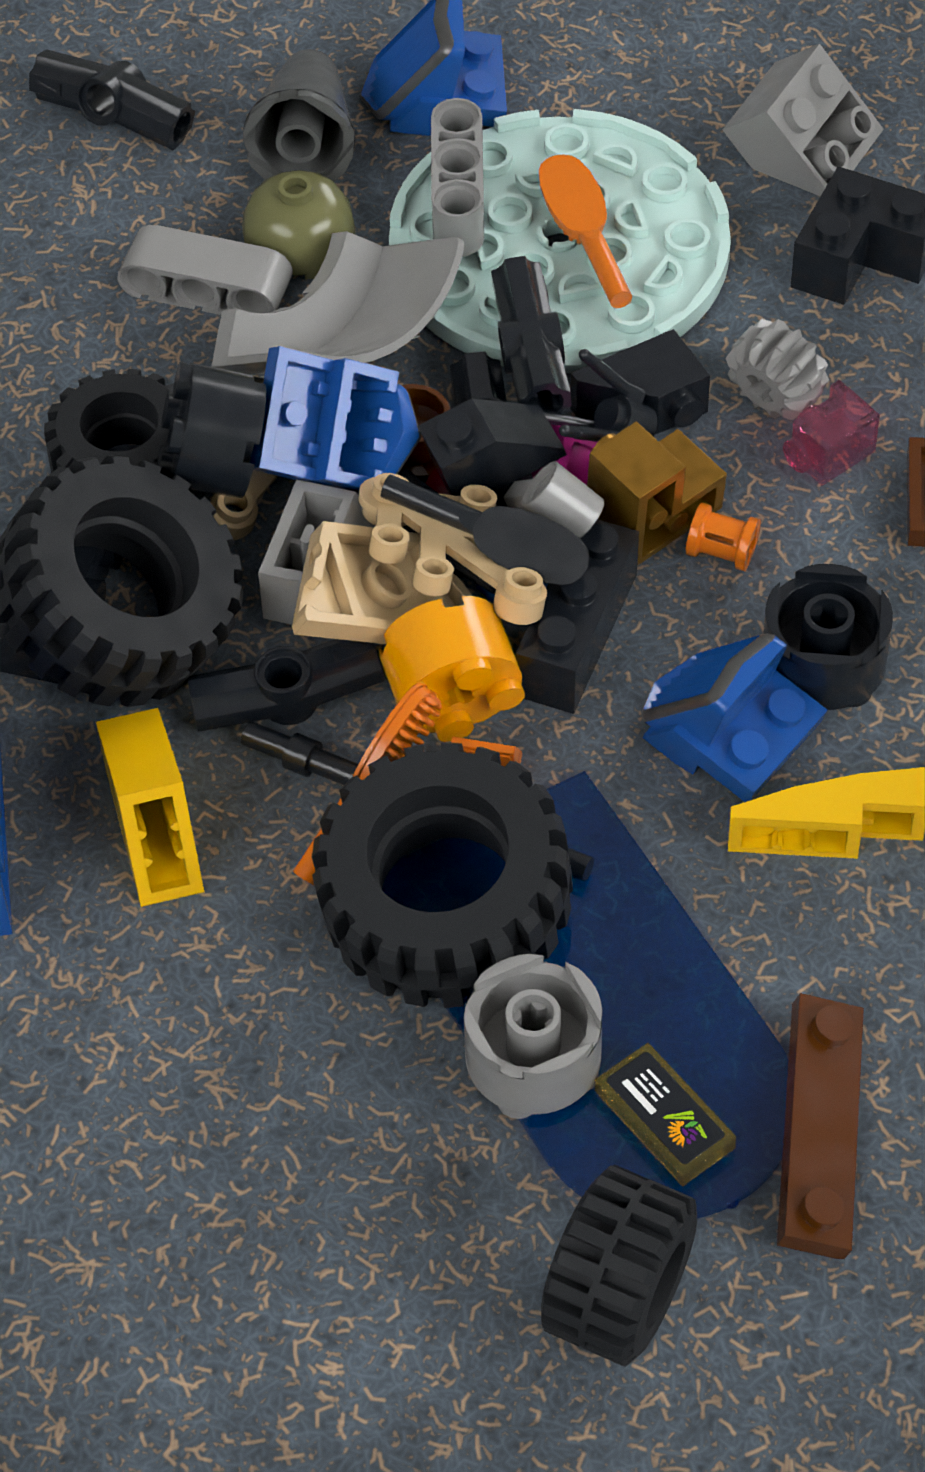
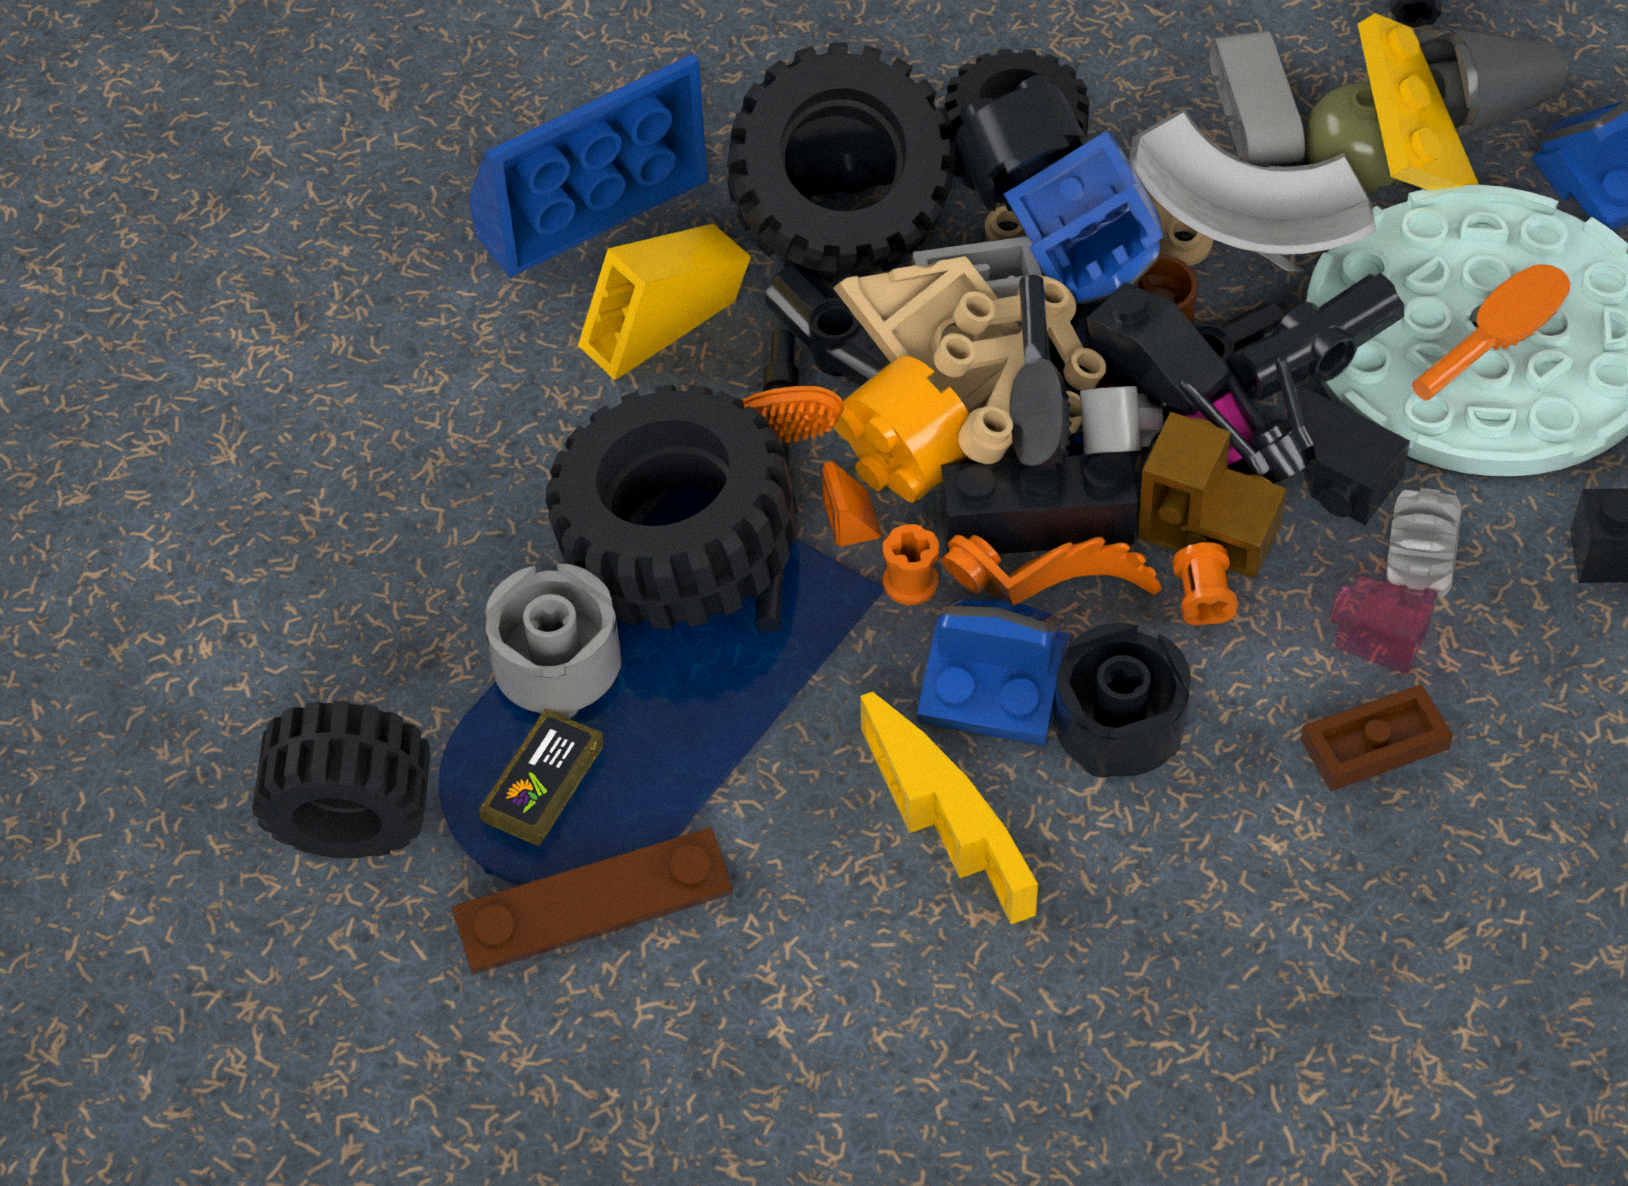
camera: 65 degrees right, 0 degrees up
light grey beam [431,98,484,257] -> none
none -> orange bush [883,524,939,605]
none -> orange plant [942,535,1162,606]
none -> yellow wing [1358,13,1479,191]

